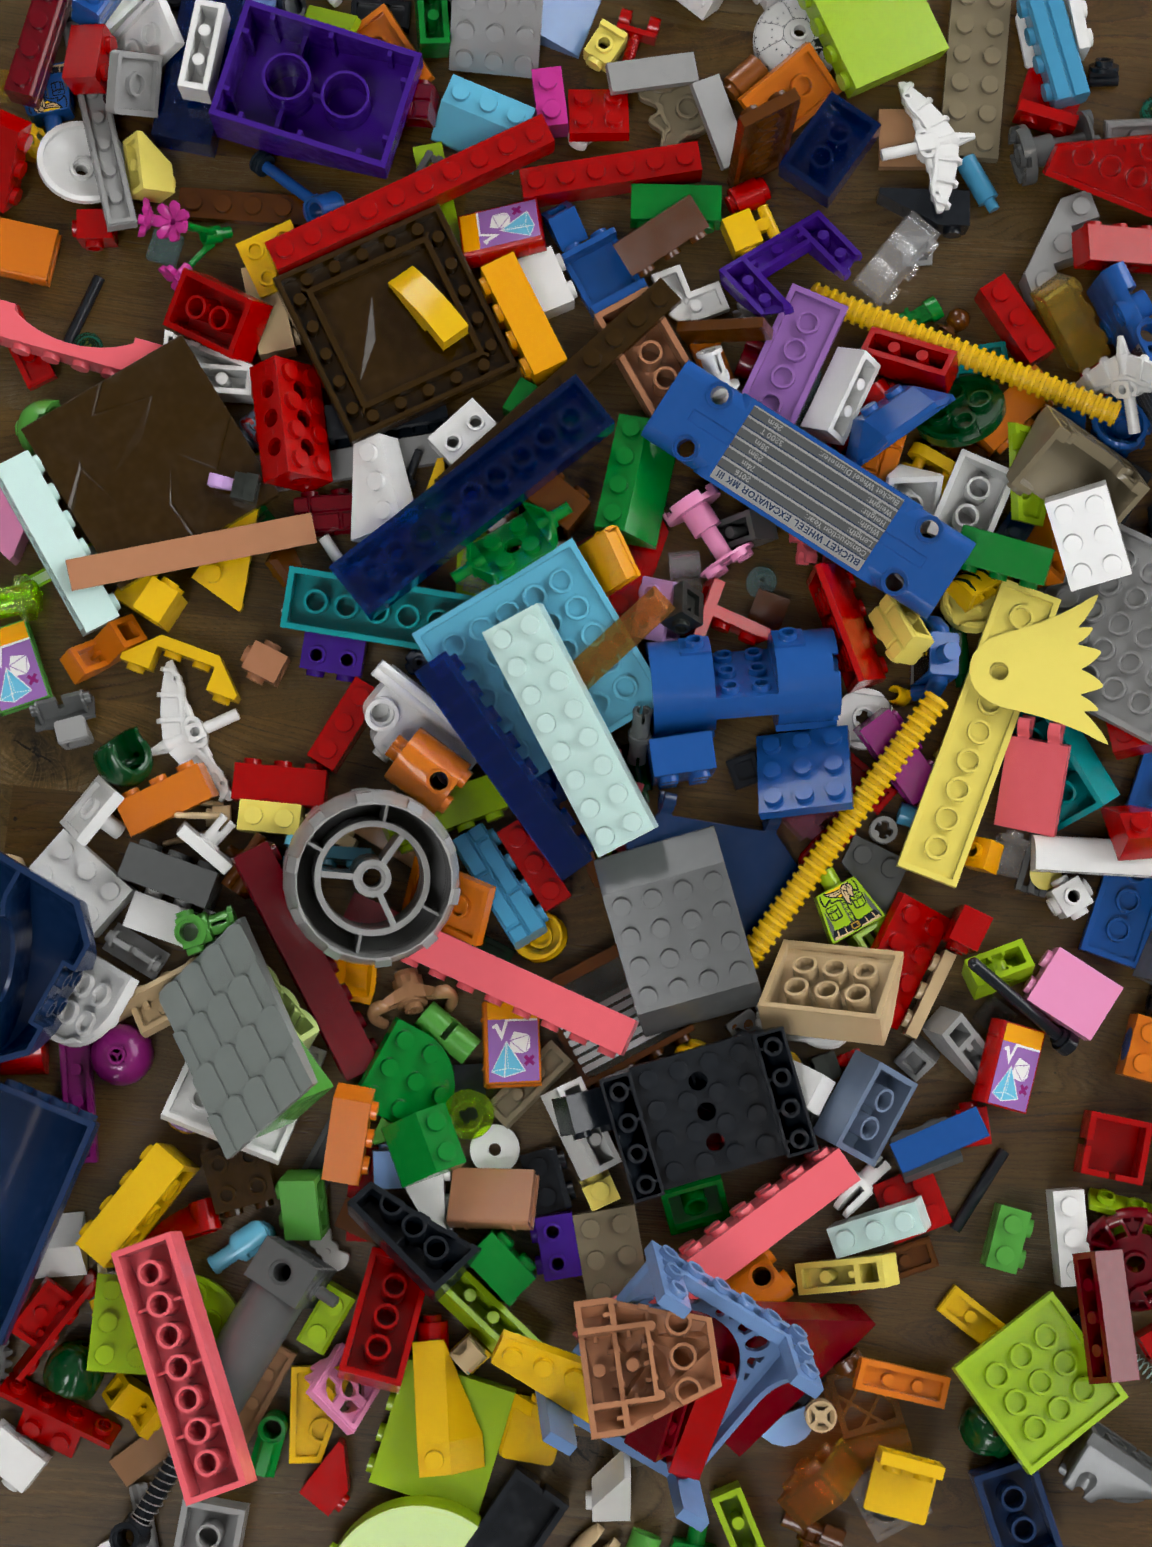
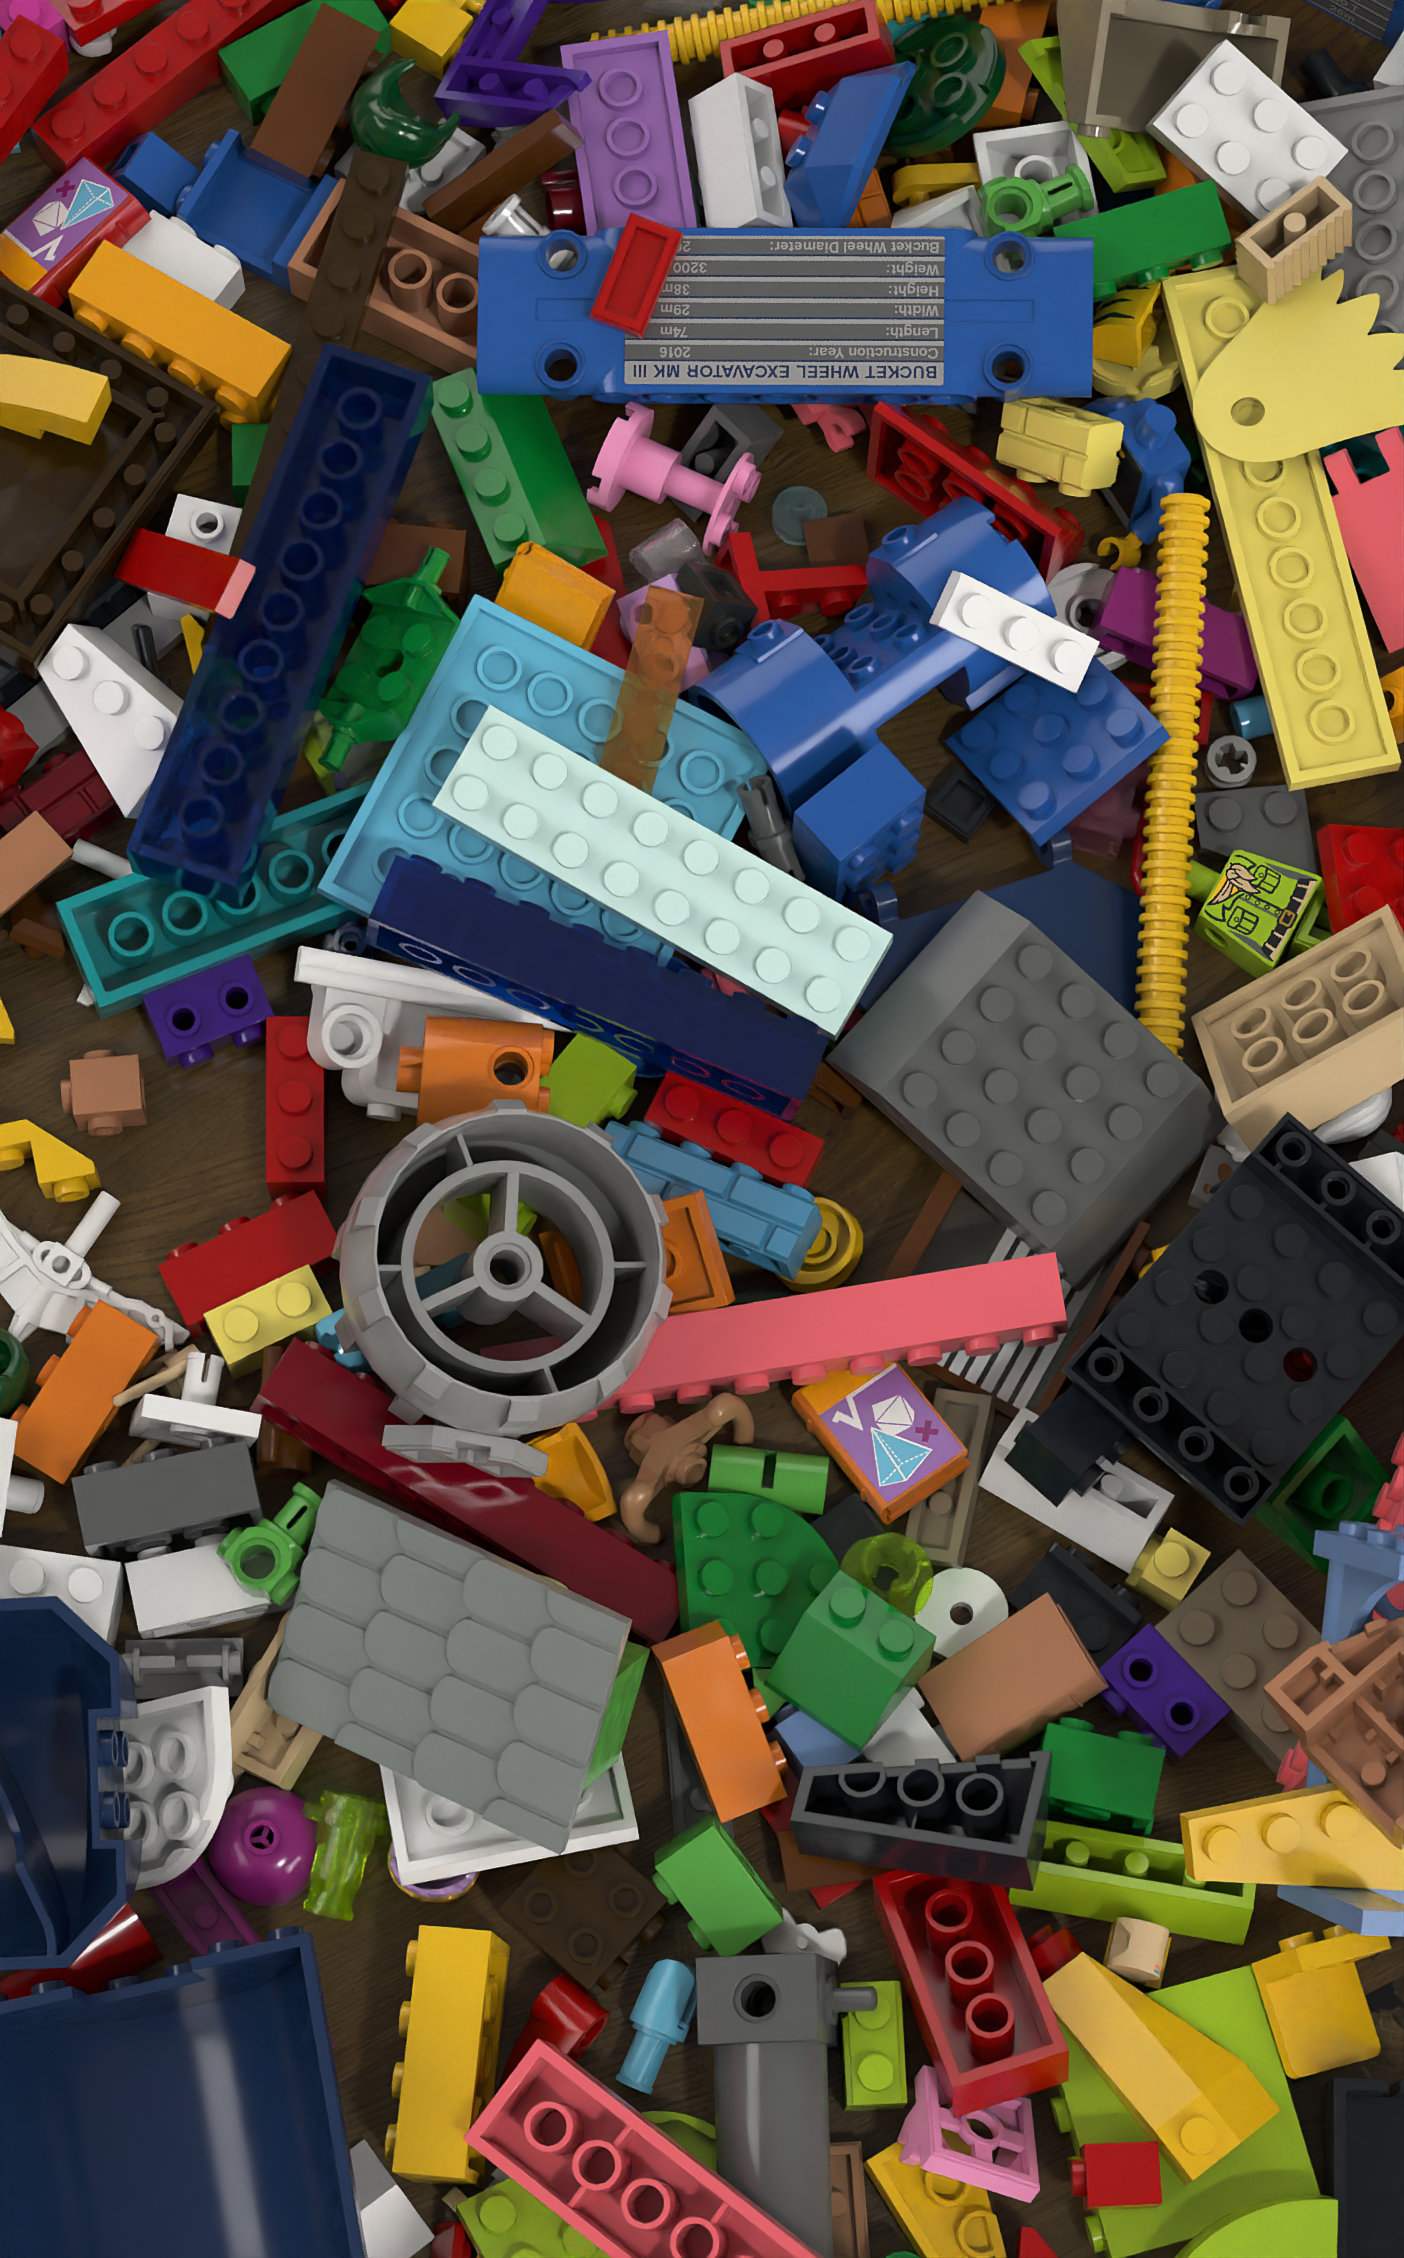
camera: 35 degrees left, 10 degrees down
none -> red tile [113,527,256,619]
none -> clear neon green piece [302,1789,392,1921]
none -> dark green piece [349,58,462,170]
none -> light grey tile [382,1425,549,1477]
none -> red tile [590,213,683,340]
none -> white plate [929,571,1099,693]
none -> bright green connector [977,163,1094,260]
none -> red brick [1070,2141,1162,2211]
none -> tan brick [1234,175,1352,304]

